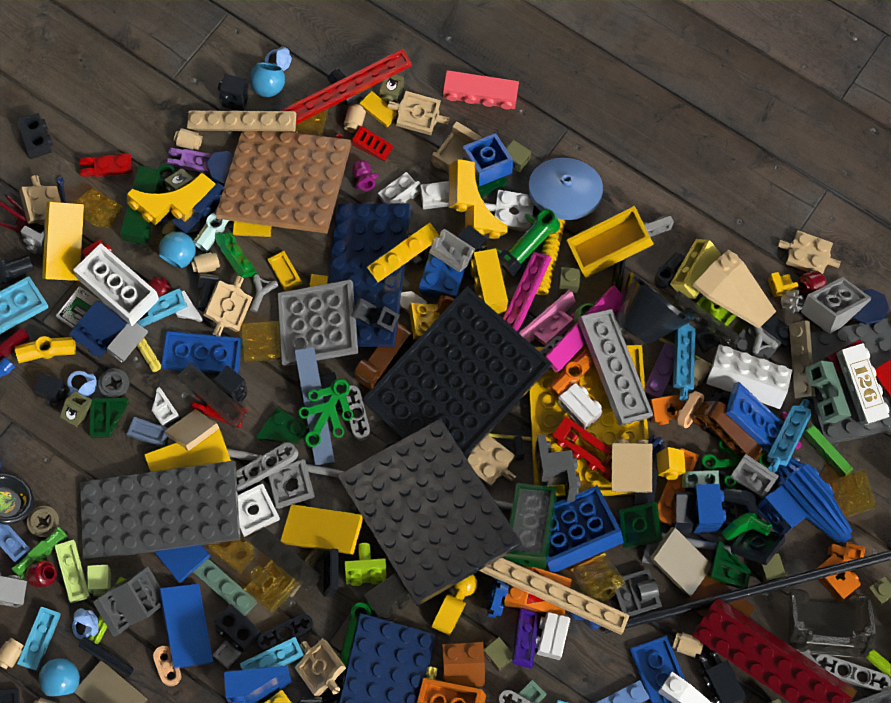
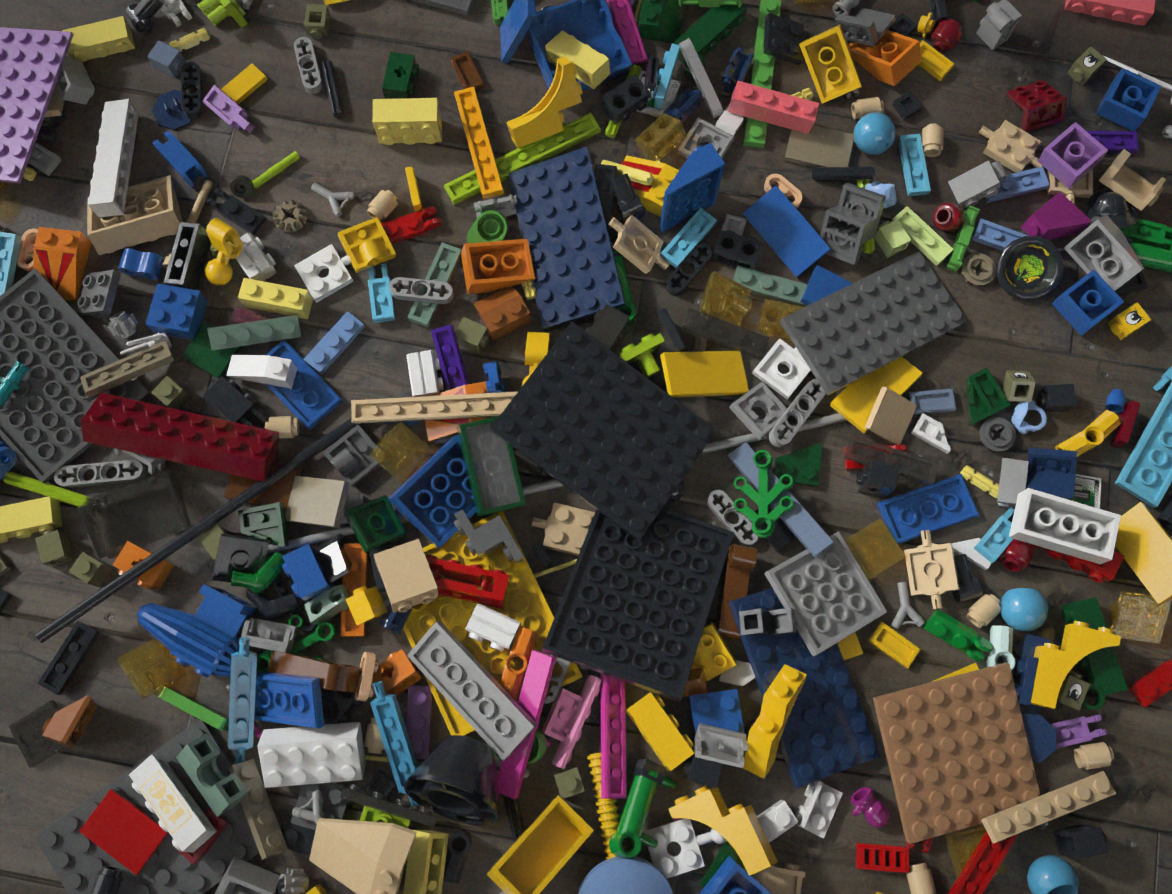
camera: 160 degrees right, 5 degrees up
orange plate [827,542,866,562] -> none

